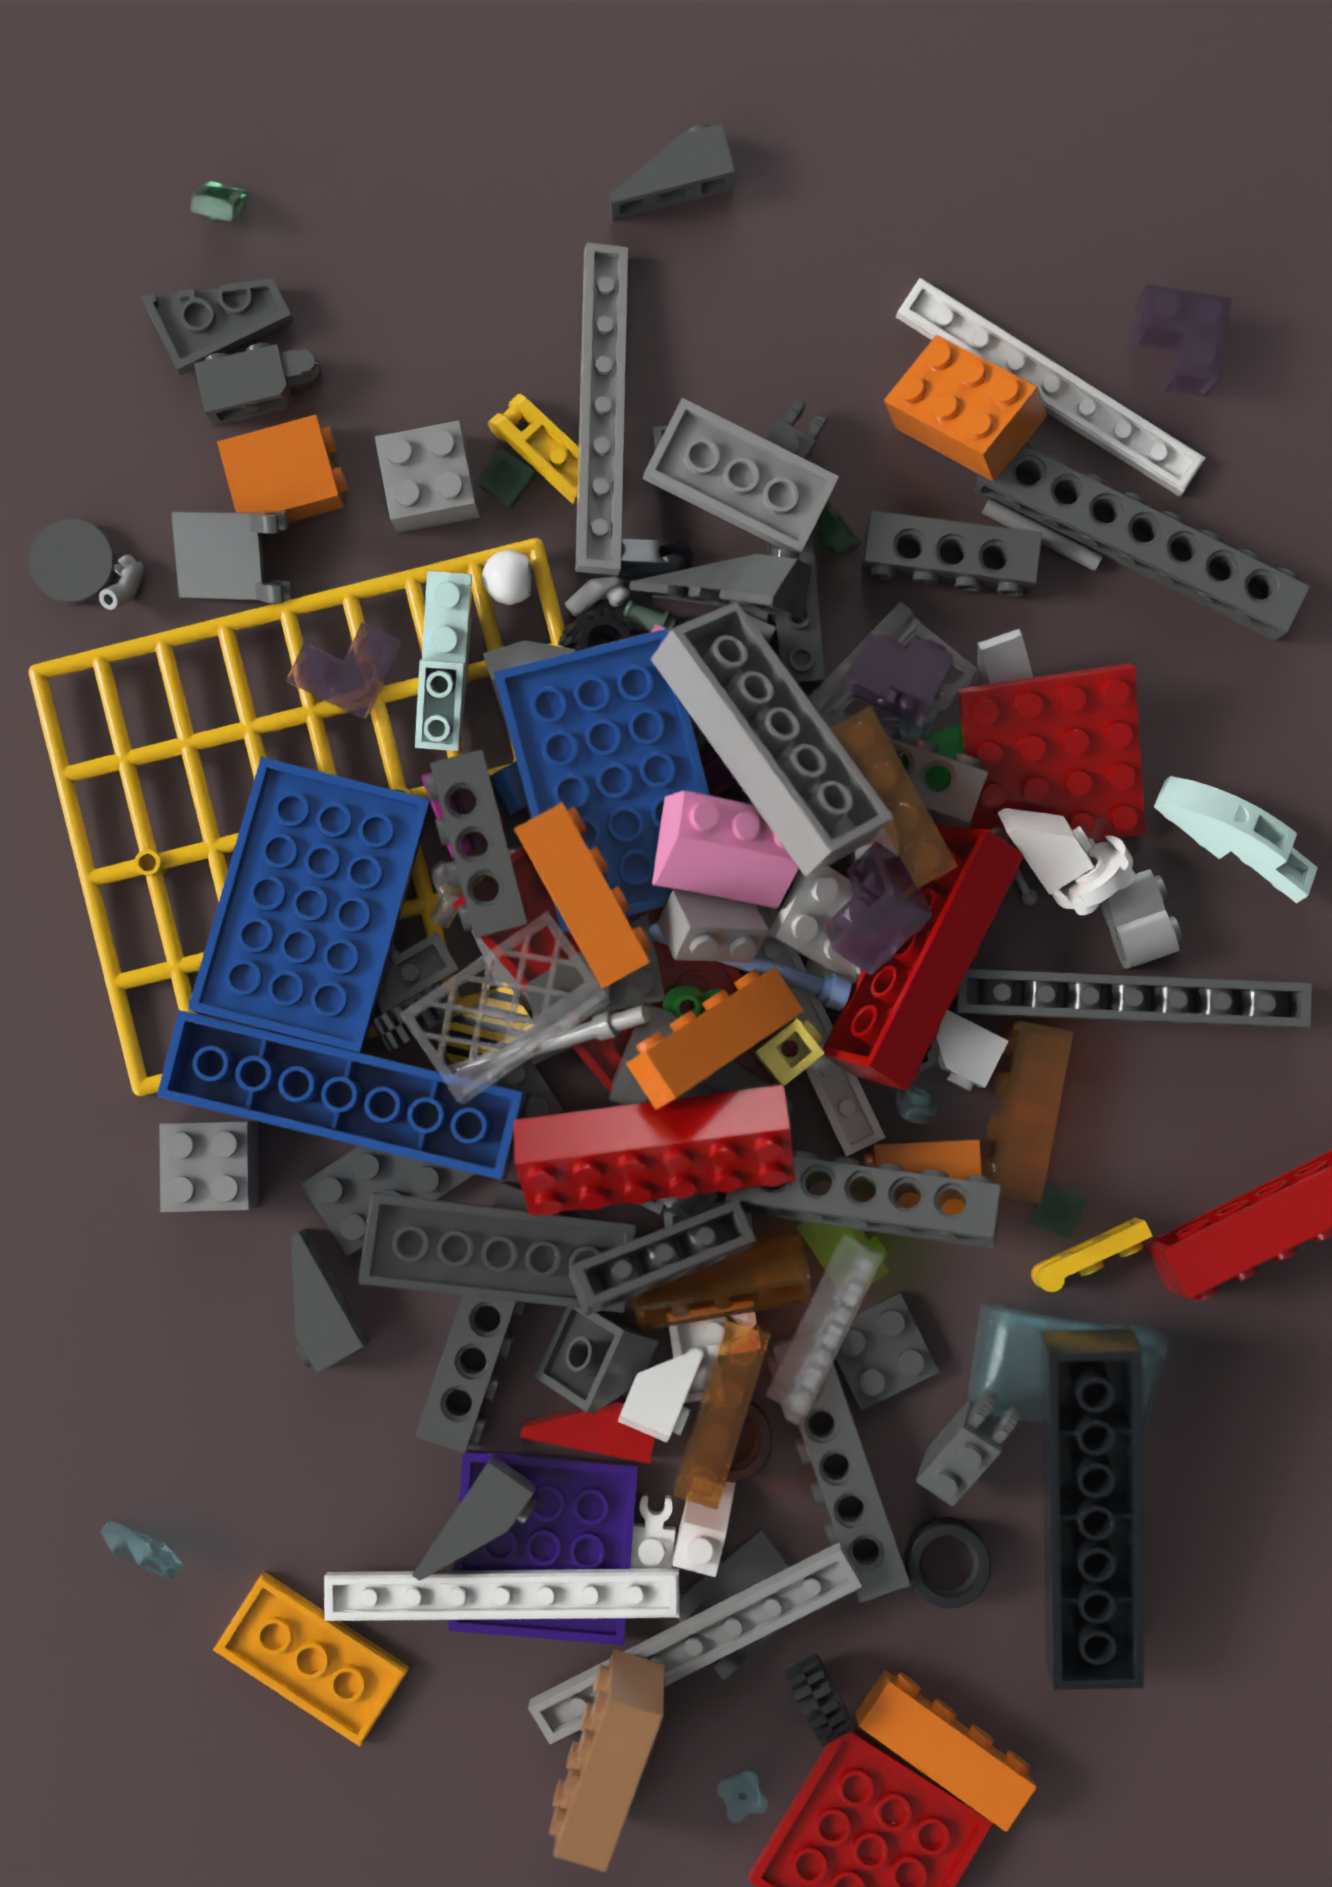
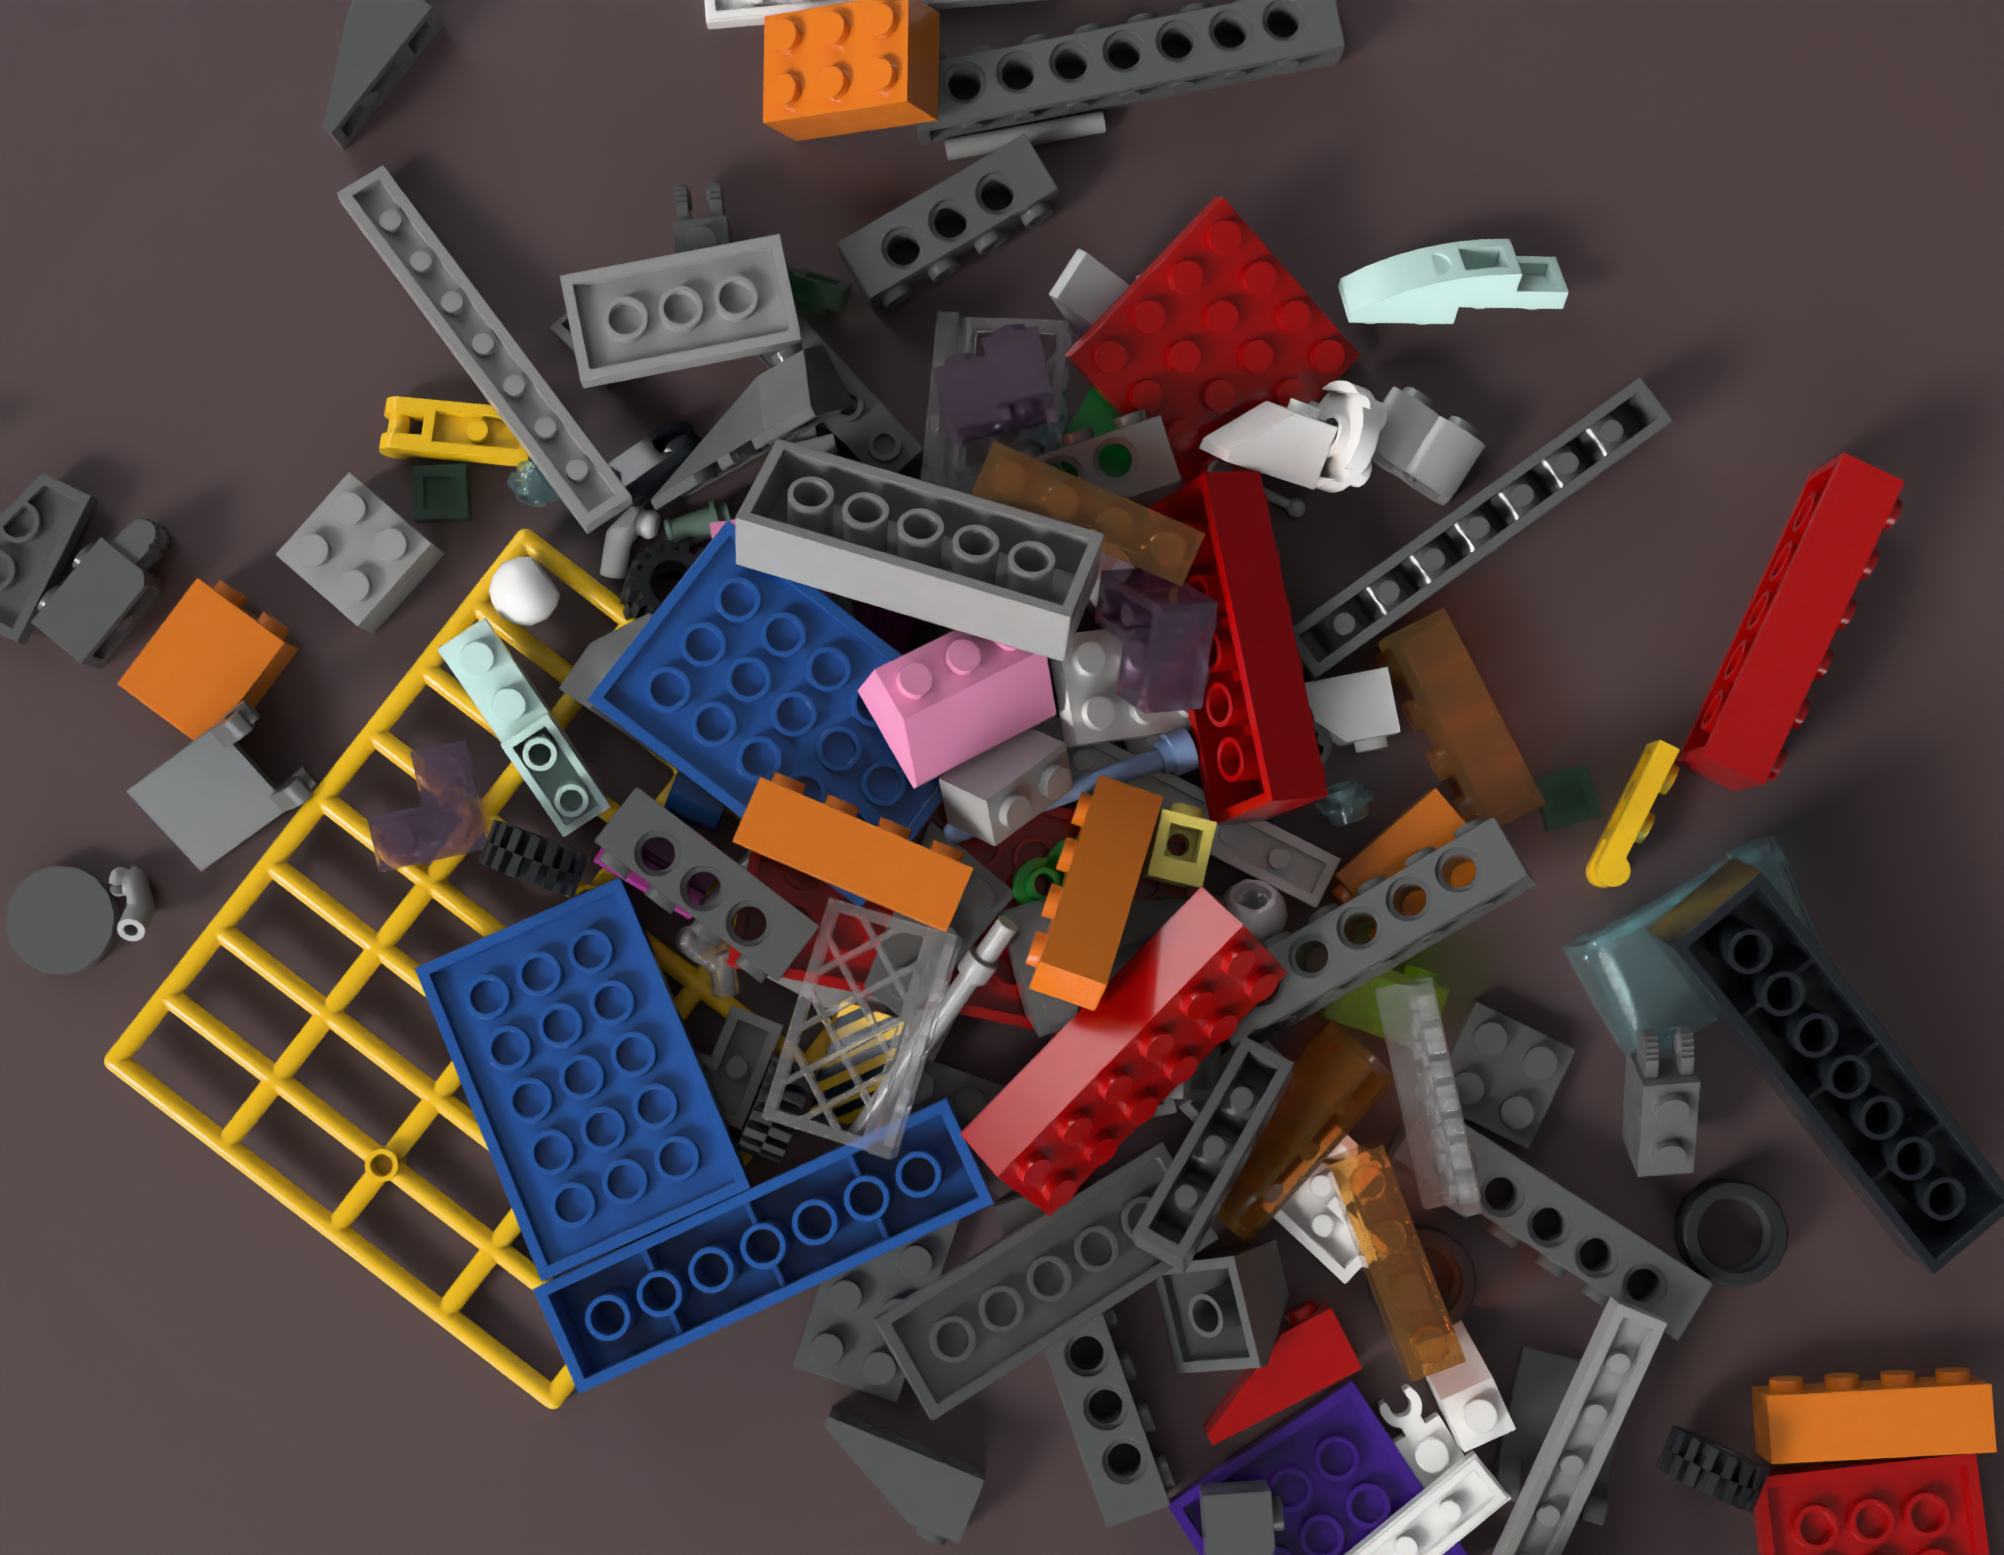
camera: 40 degrees left, 0 degrees up
light grey brick [159,1120,259,1212] -> none
white slope [618,1350,707,1443] -> none
none -> black tyre [478,820,590,897]
none -> clear light blue plate [507,461,560,507]
none -> white piece [1223,879,1288,944]

